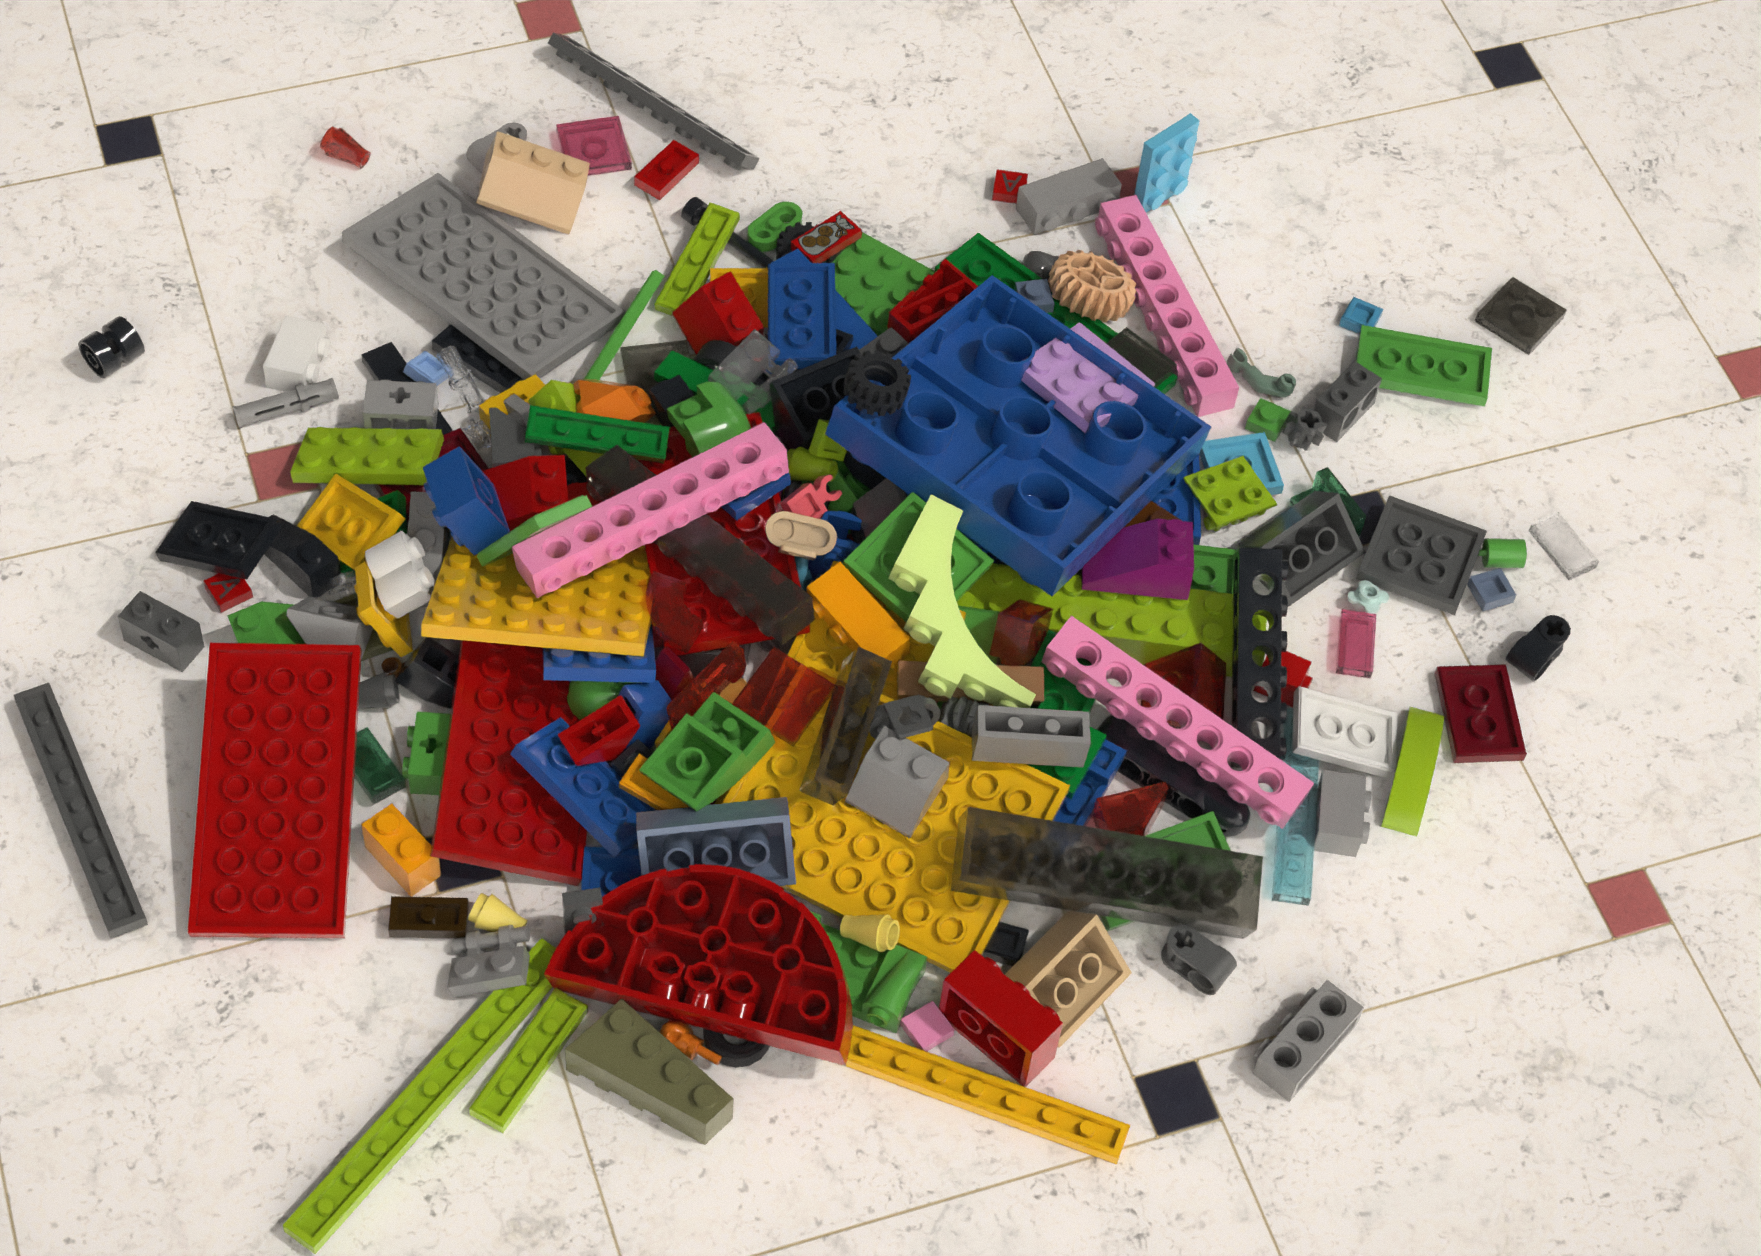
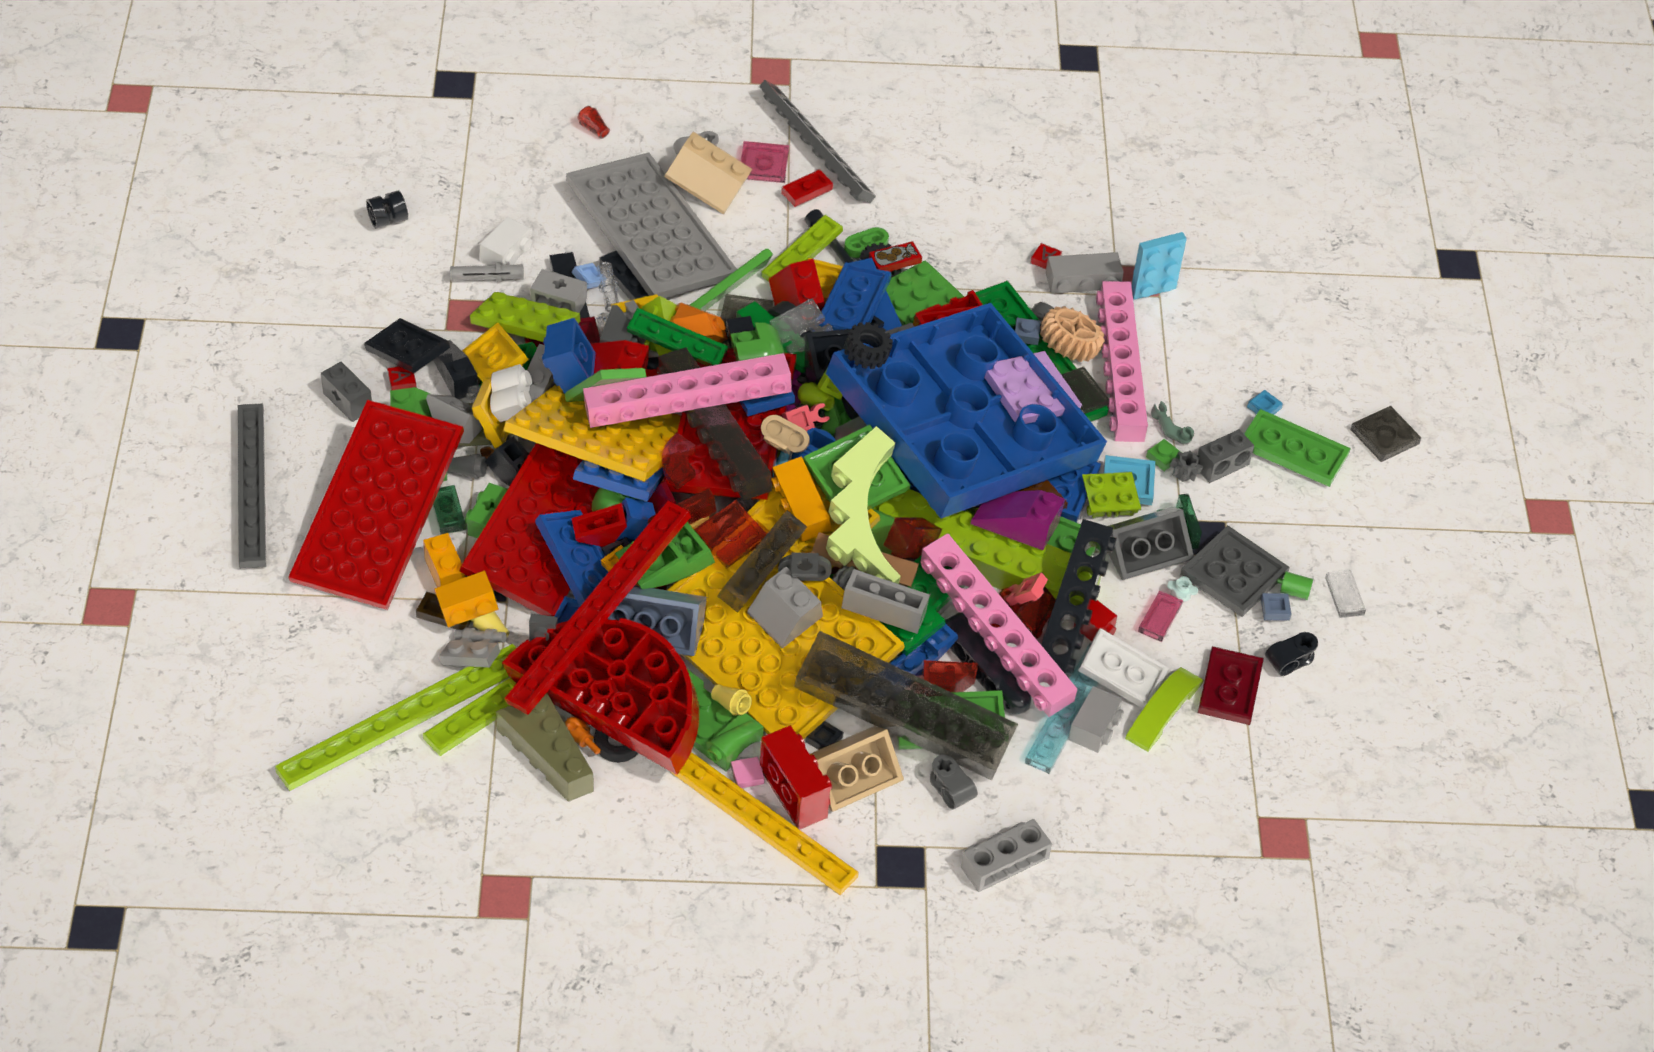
camera: 20 degrees right, 5 degrees down
none -> light orange brick [434,571,499,628]
none -> red plate [505,501,691,715]
none -> coral plate [1003,573,1048,606]

